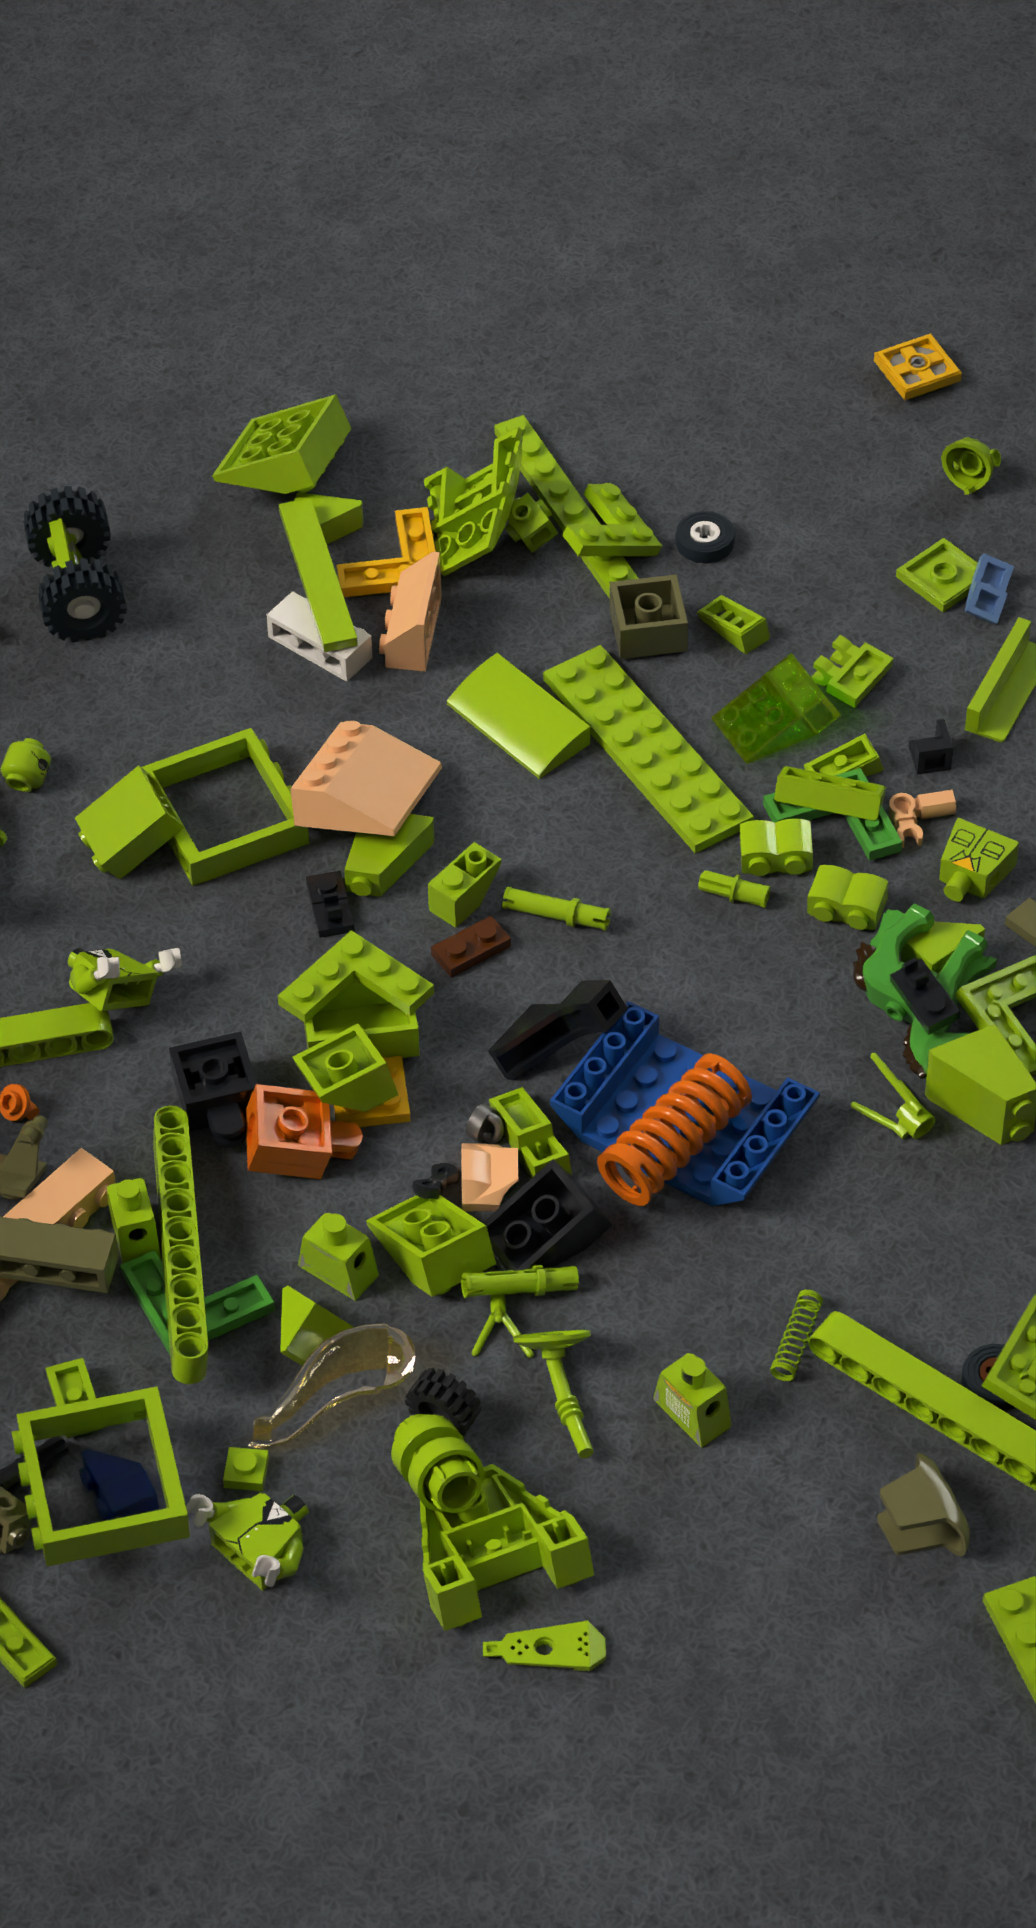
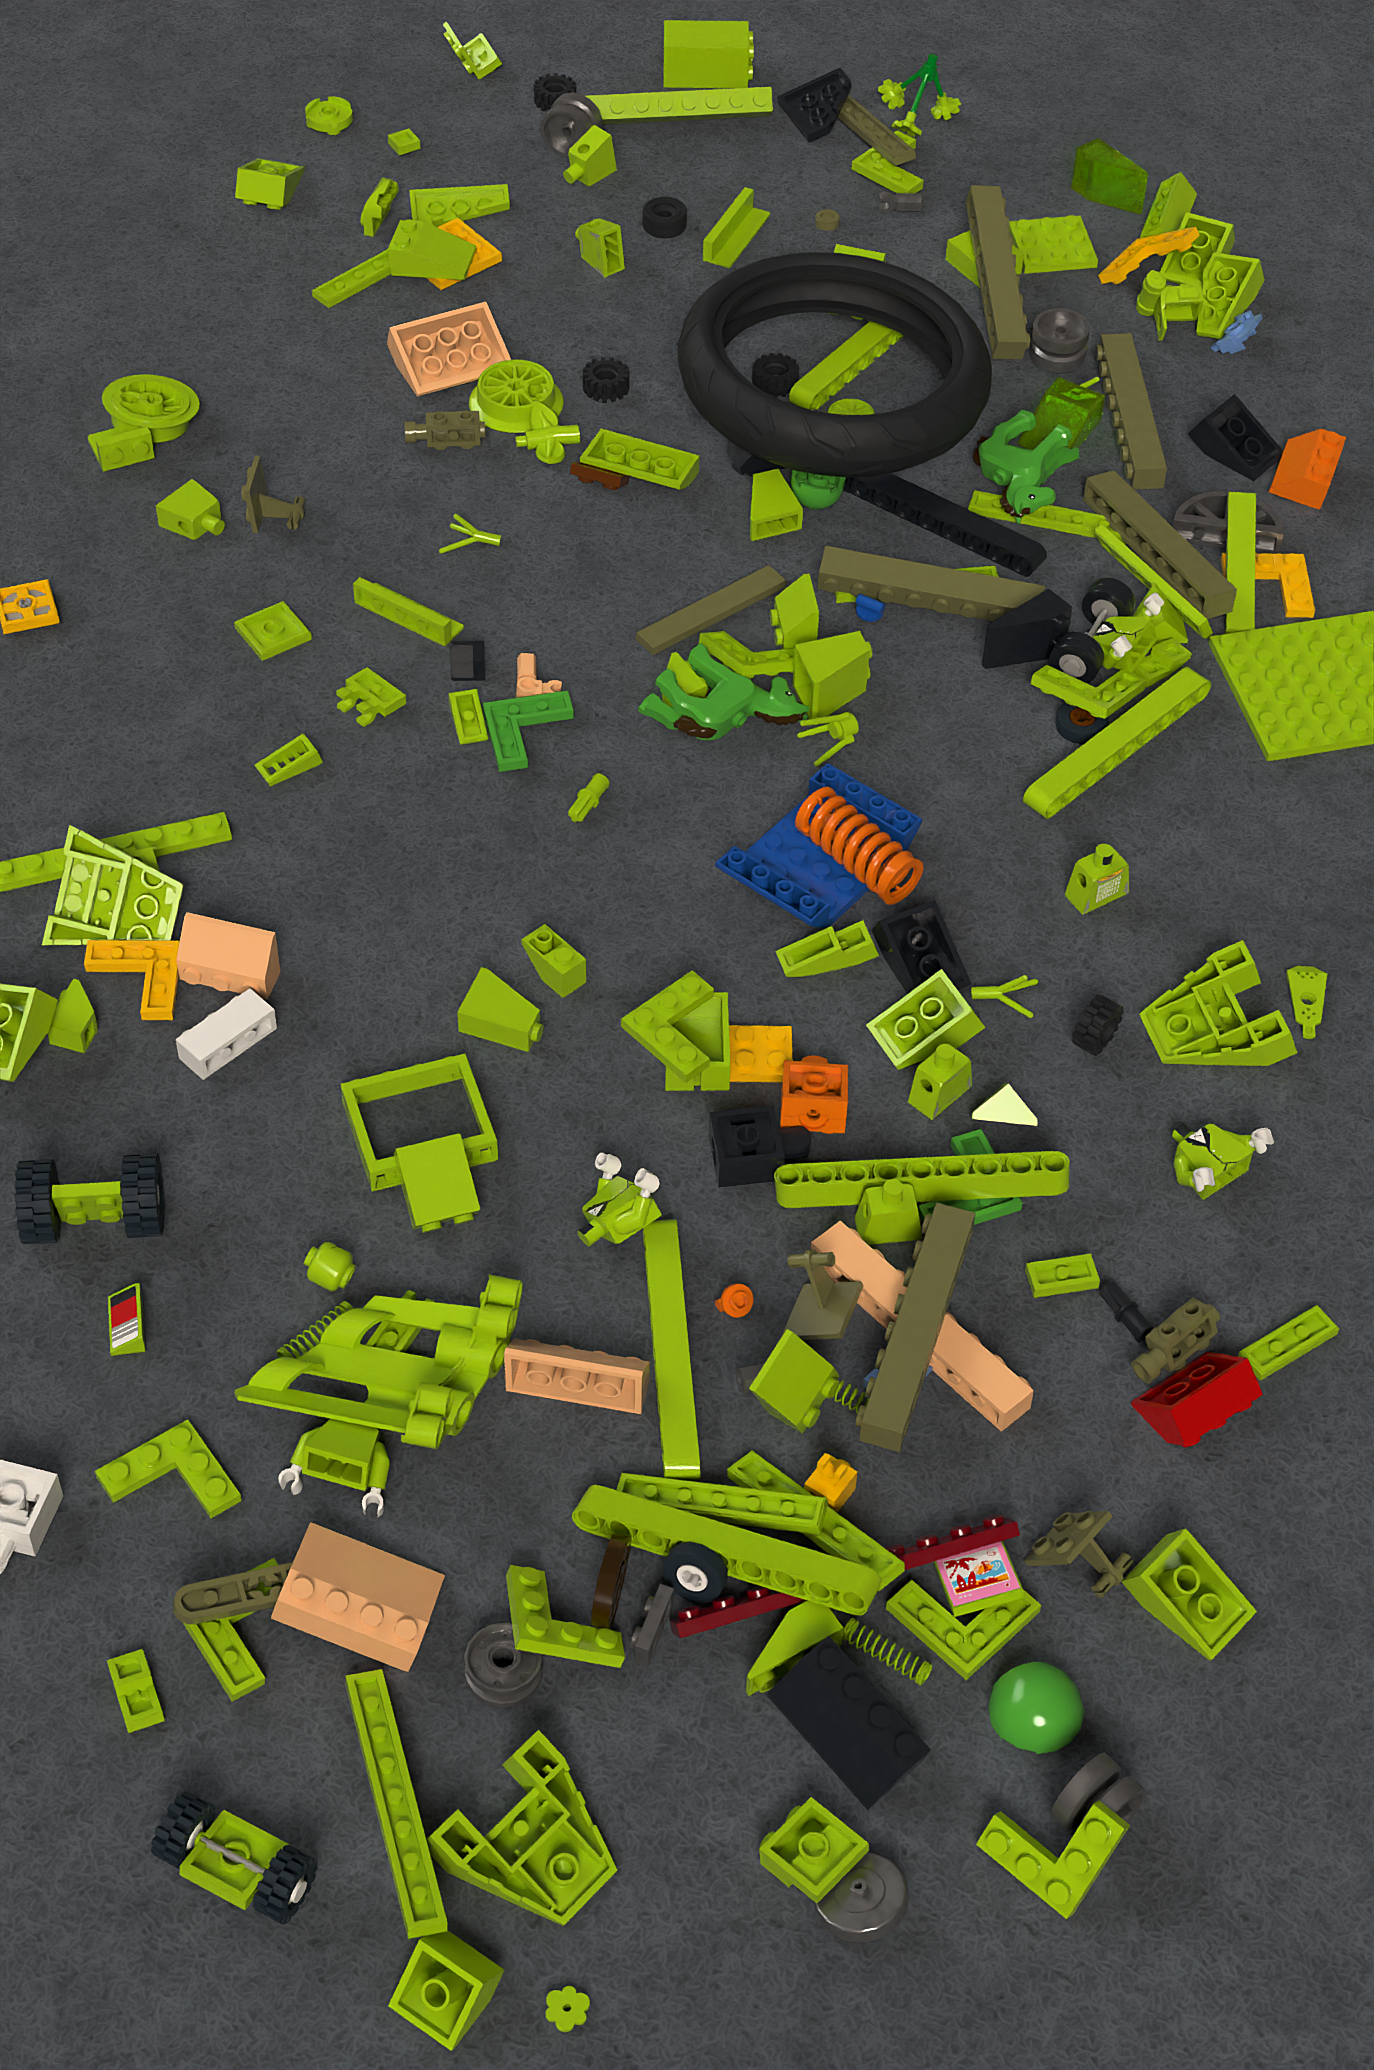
camera: 85 degrees left, 0 degrees up
lime window [11,1386,190,1567] -> none
clear blue slope [78,1449,159,1521] -> none
lime plate [223,1447,269,1491] -> none
clear yellow animal [249,1323,415,1448] -> none
lime tile [279,498,358,652] -> none
light nougat slope [290,721,442,836] -> none
lime slope [293,1023,399,1112] -> none
black plate [306,870,355,938] -> none
lime piece [391,1414,484,1513] -> none
black piece [412,1163,459,1199] -> none
reddish brown plate [431,916,511,977] -> none
lime slope [447,653,590,779] -> none
light nougat slope [461,1143,518,1212] -> none
lime pin [461,1265,579,1298] -> none
flat silver tile [466,1104,504,1144] -> none
black arch [488,980,628,1079] -> none
lime pin [502,886,611,931] -> none
lime dish [513,1330,594,1459] -> none
lime plate [543,645,754,853] -> none
lime plate [562,483,662,556] -> none
olive brick [609,574,688,659] -> none
black bush [675,511,735,564] -> none
clear neon green slope [711,653,841,764] -> none
lime brick [740,819,813,876] -> none
lime piece [770,1289,823,1381] -> none
lime slope [774,766,887,821] -> none
lime brick [807,865,888,930] -> none
olive piece [877,1452,970,1557] -> none
black plate [890,957,960,1035] -> none
lime torso [939,818,1019,902] -> none
lime helmet [941,437,1001,495] -> none
medium blue slope [965,553,1014,625] -> none

